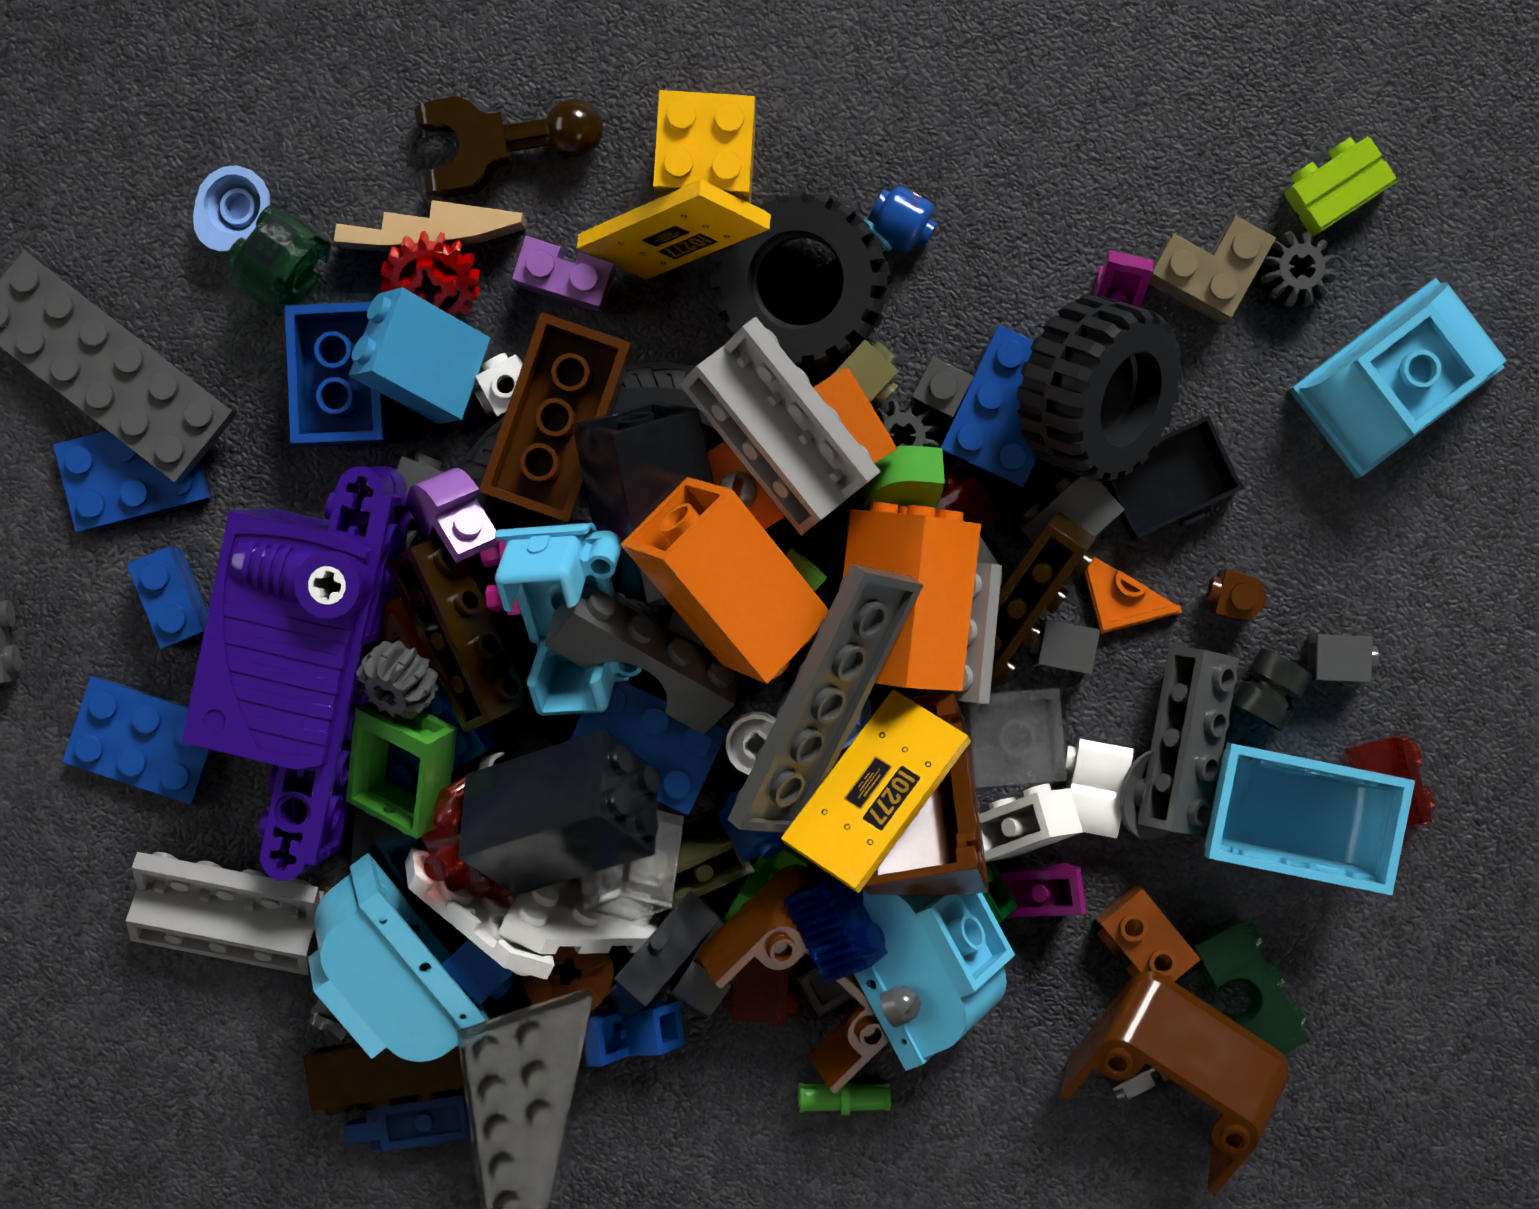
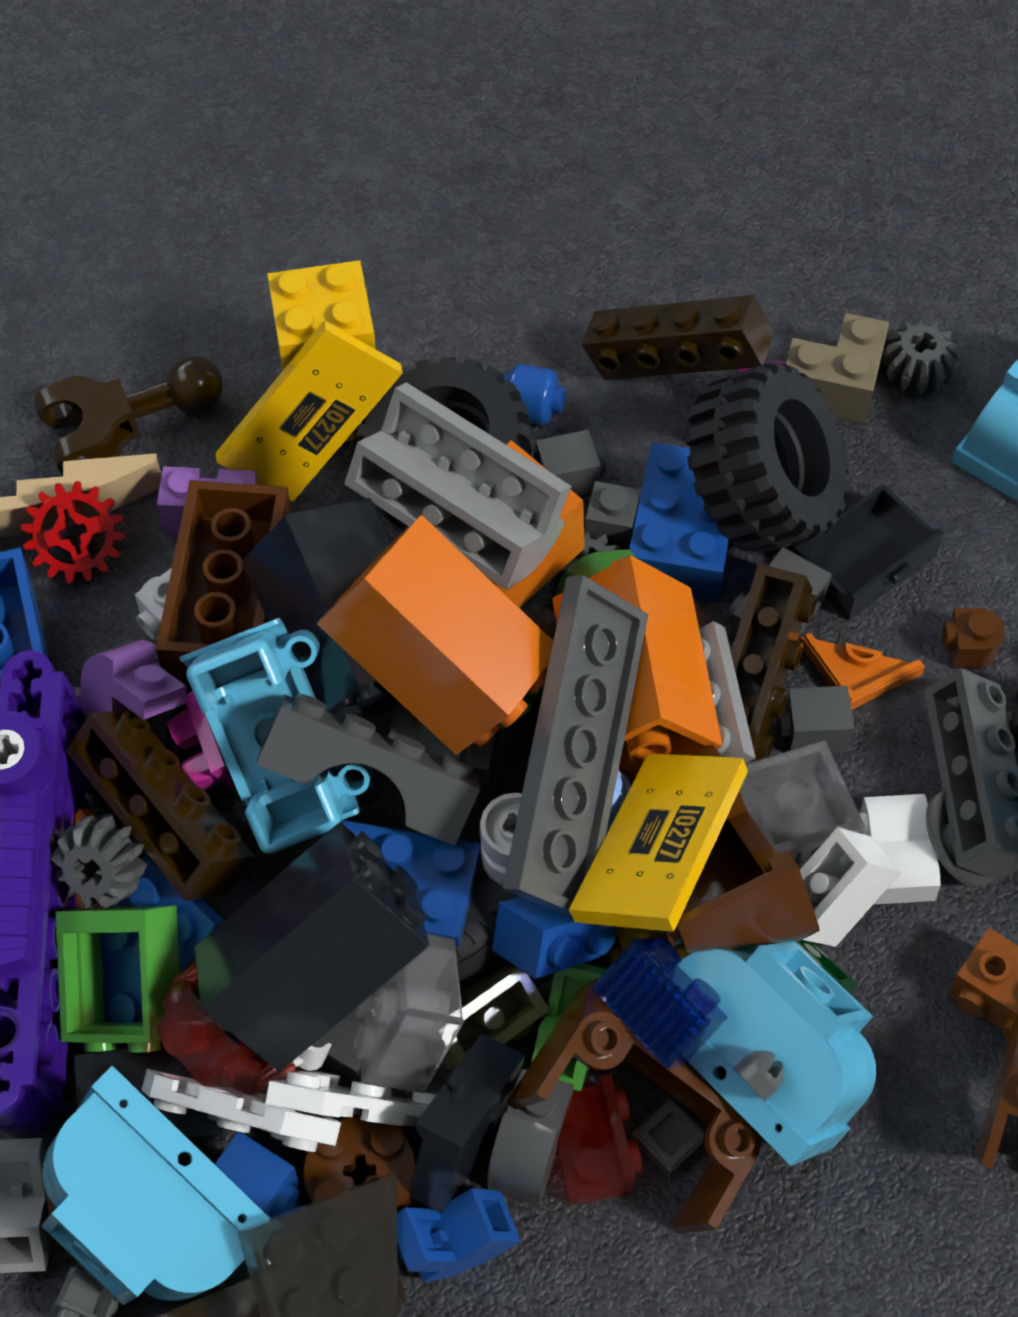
camera: 15 degrees left, 30 degrees down
dark azure brick [348,287,491,424] -> none
bright green pin [798,1081,891,1116] -> none
magenta slope [999,863,1086,917] -> none
lime brick [1284,136,1398,237] -> none
none -> dark grey brick [535,429,607,497]
none -> dark brown brick [581,295,774,380]

